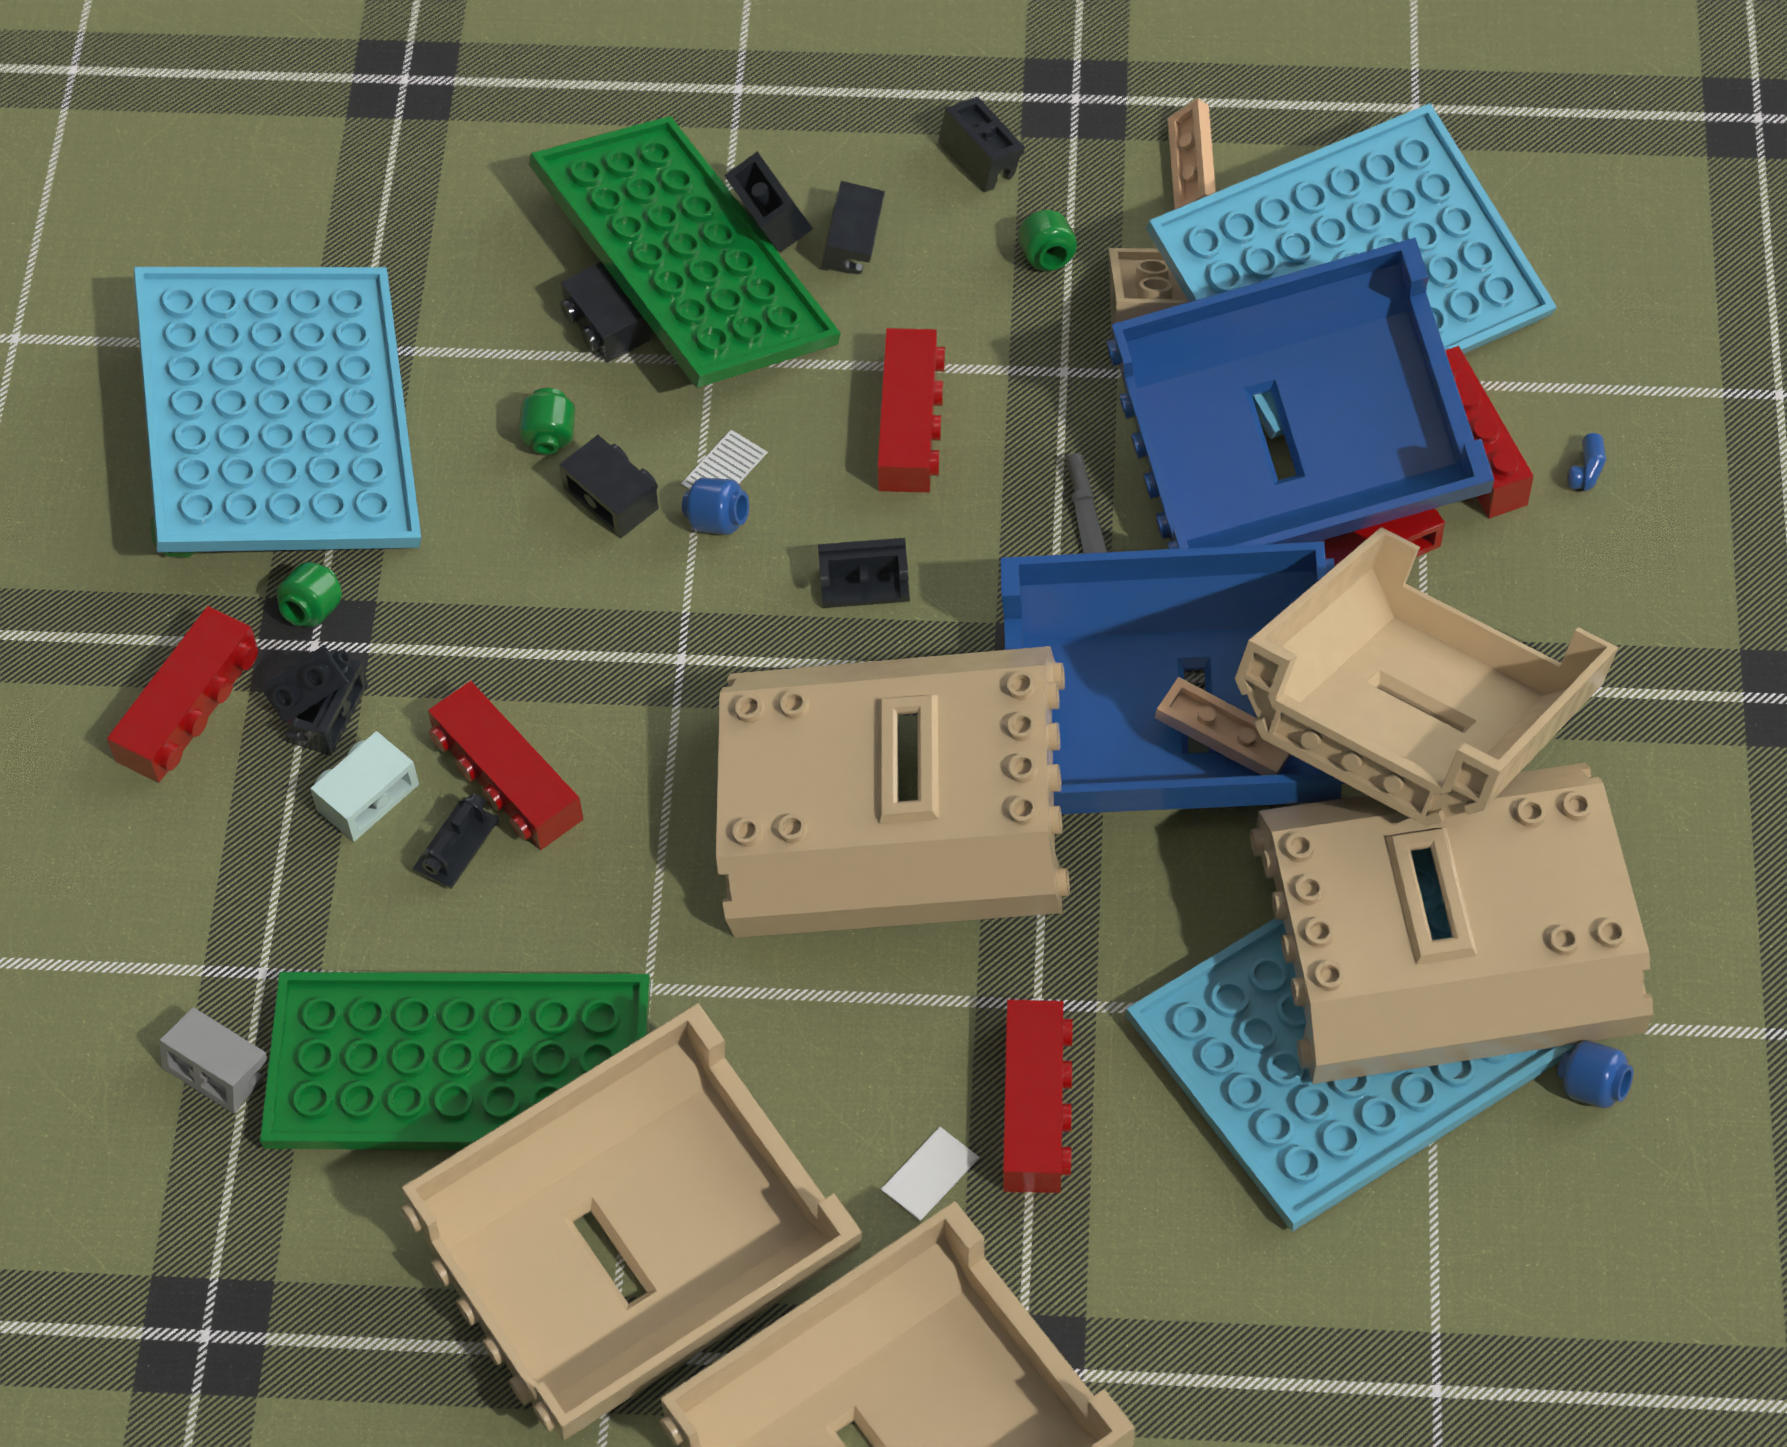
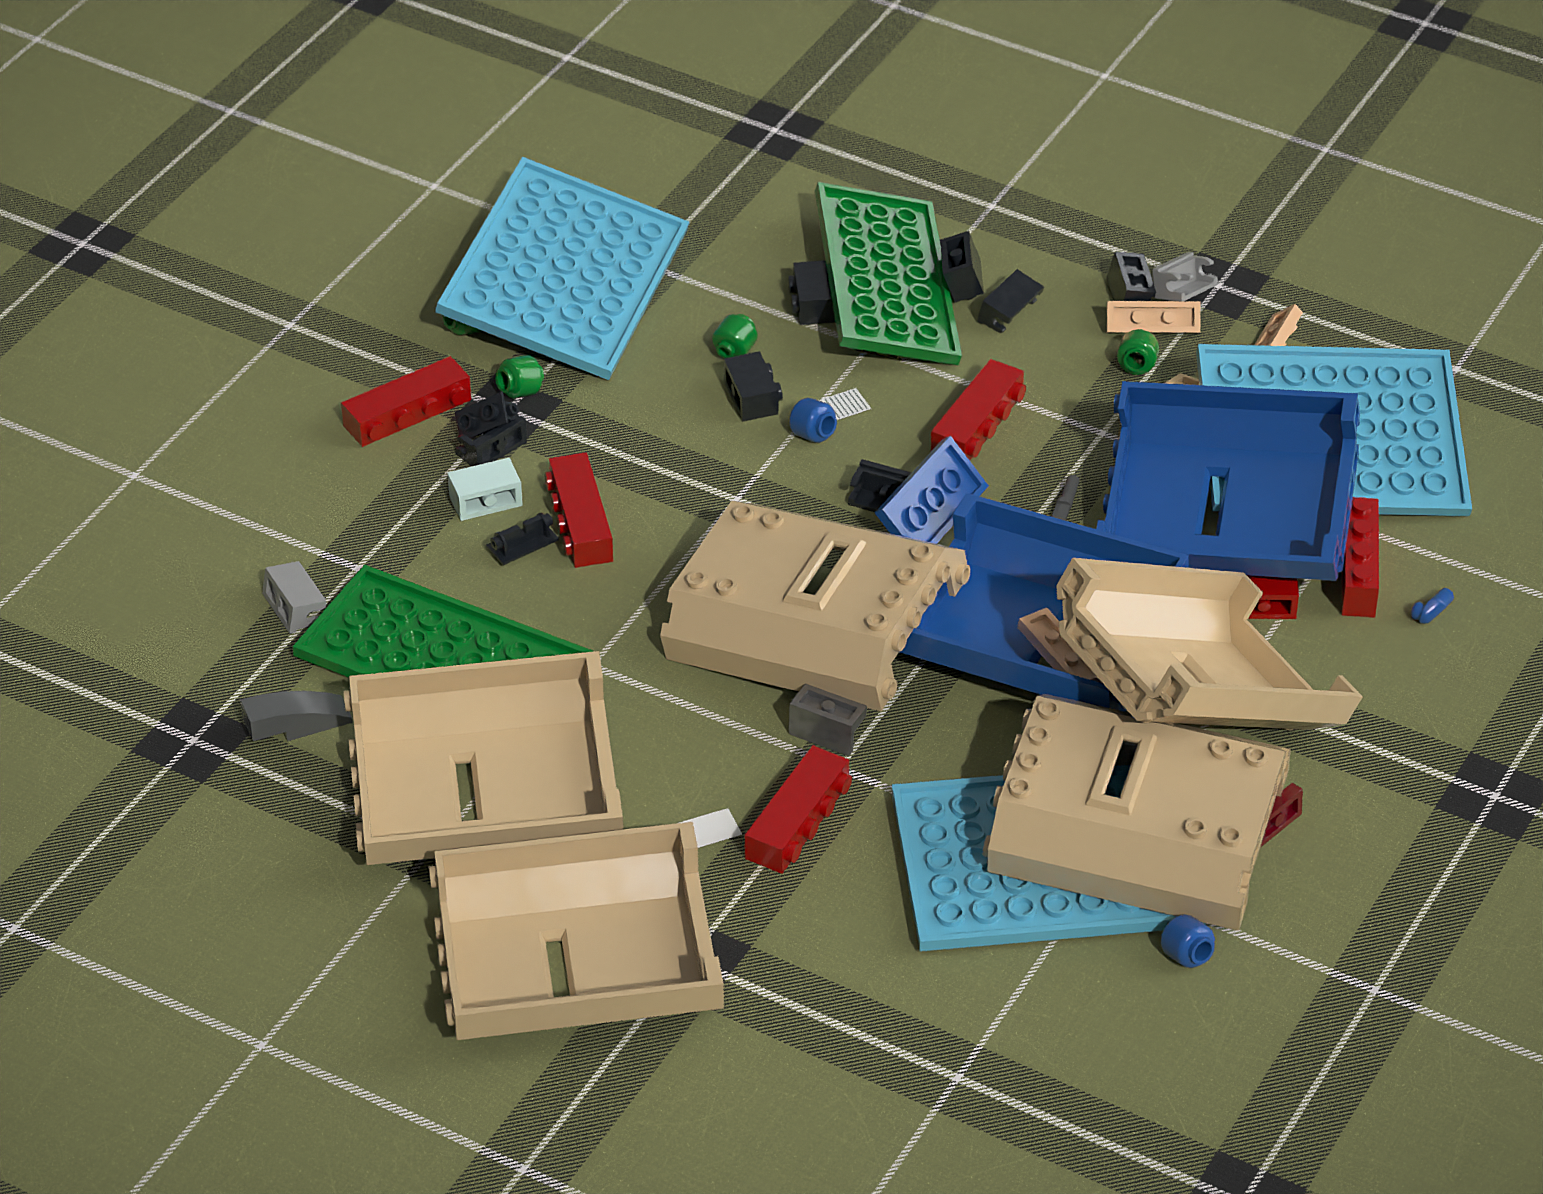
camera: 25 degrees right, 15 degrees down
none -> dark grey slope [240,691,353,741]
none -> flat silver panel [789,684,867,756]
none -> plate [875,436,989,544]
none -> light nougat plate [1106,301,1200,333]
none -> light grey hinge [1153,252,1218,301]

